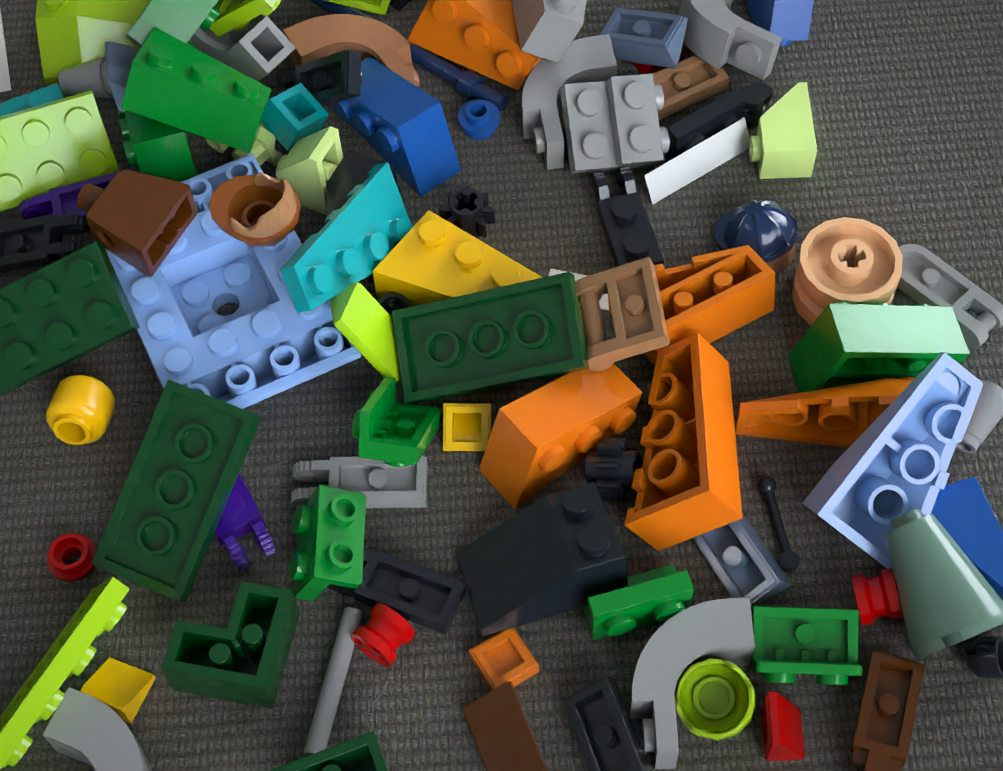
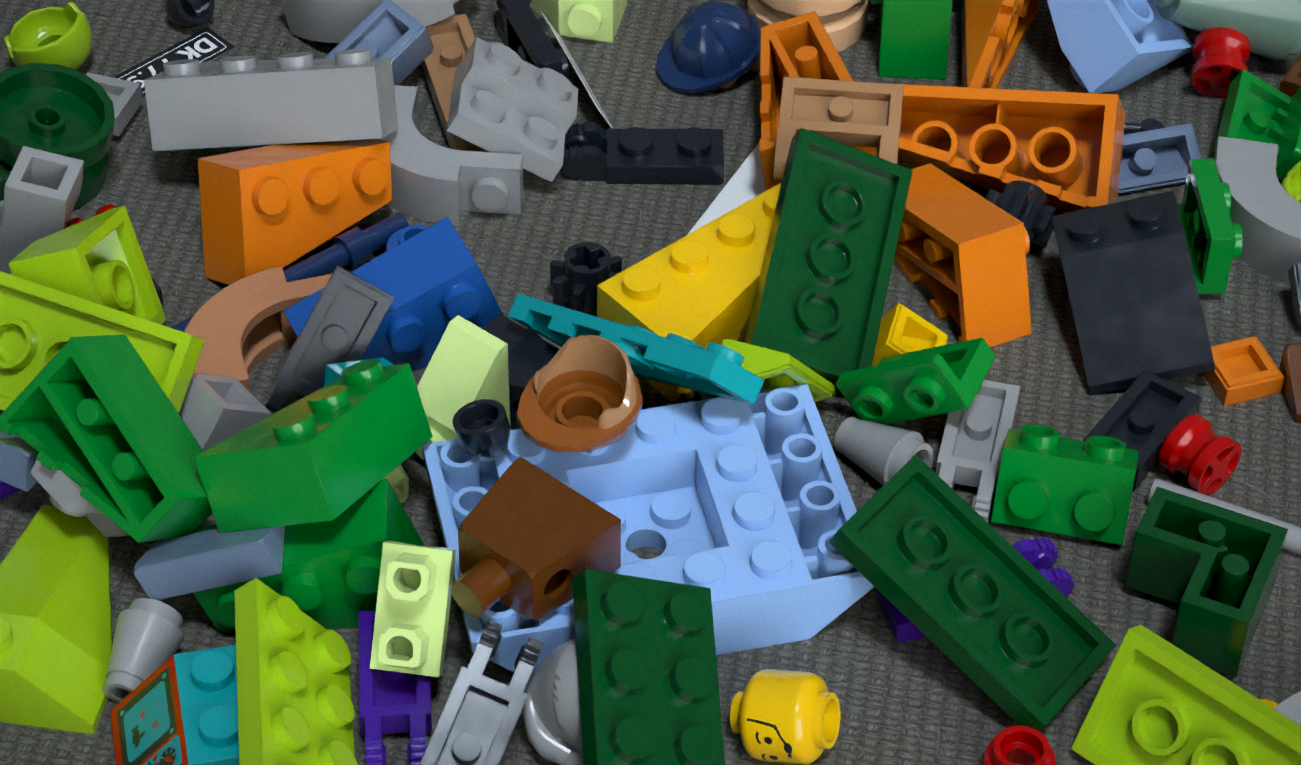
camera: 80 degrees left, 15 degrees down
none -> yellowish green hips [370,541,456,677]
none -> black hinge [452,399,510,458]
none -> light grey cone [834,417,934,485]

